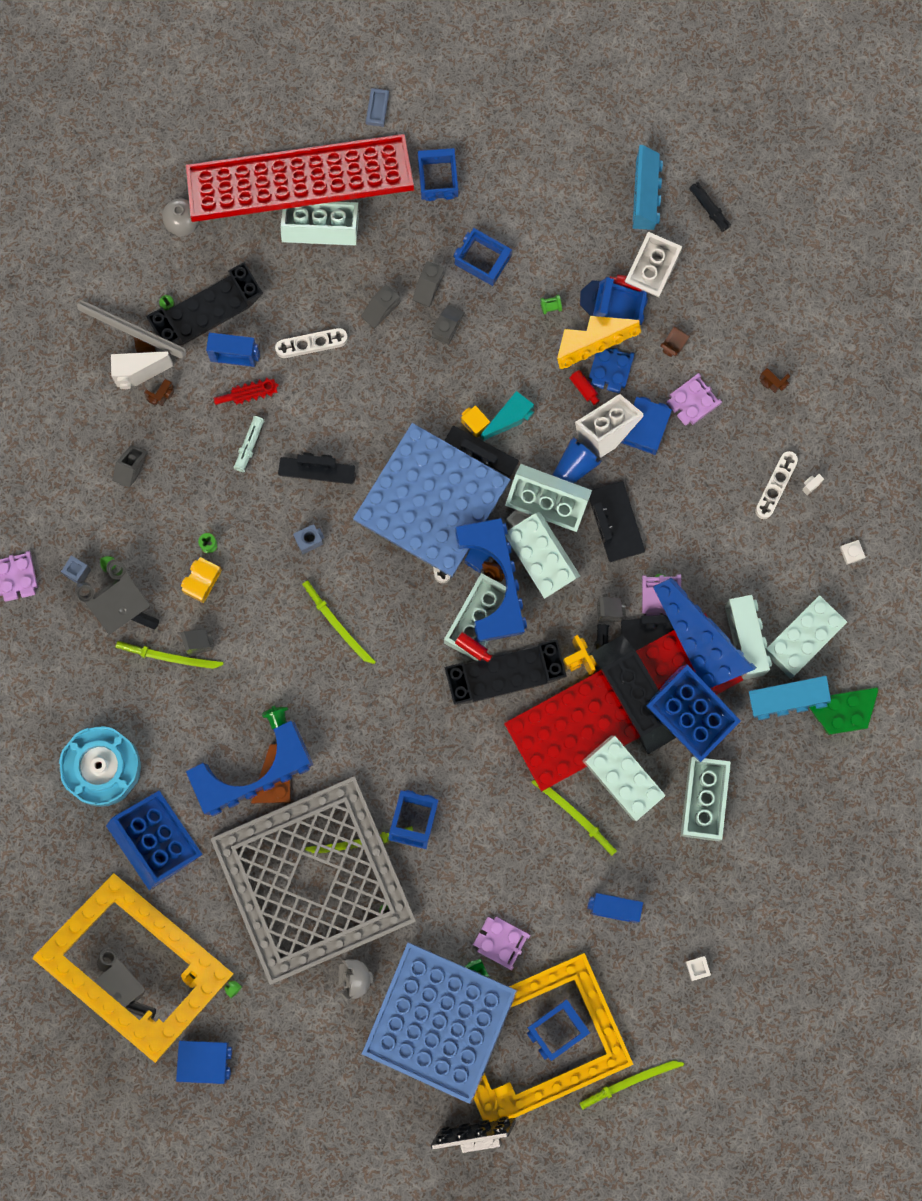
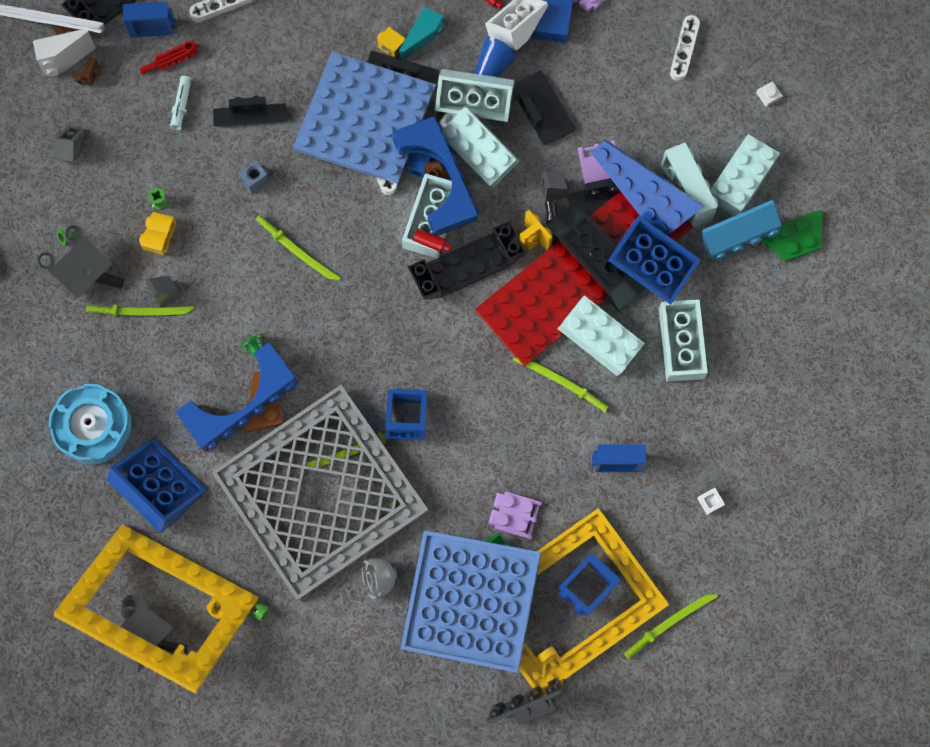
camera: 10 degrees left, 5 degrees down
sand blue brick [61,556,91,584] -> none
blue panel [176,1040,232,1084] -> none
white plate [803,474,824,496] -> none

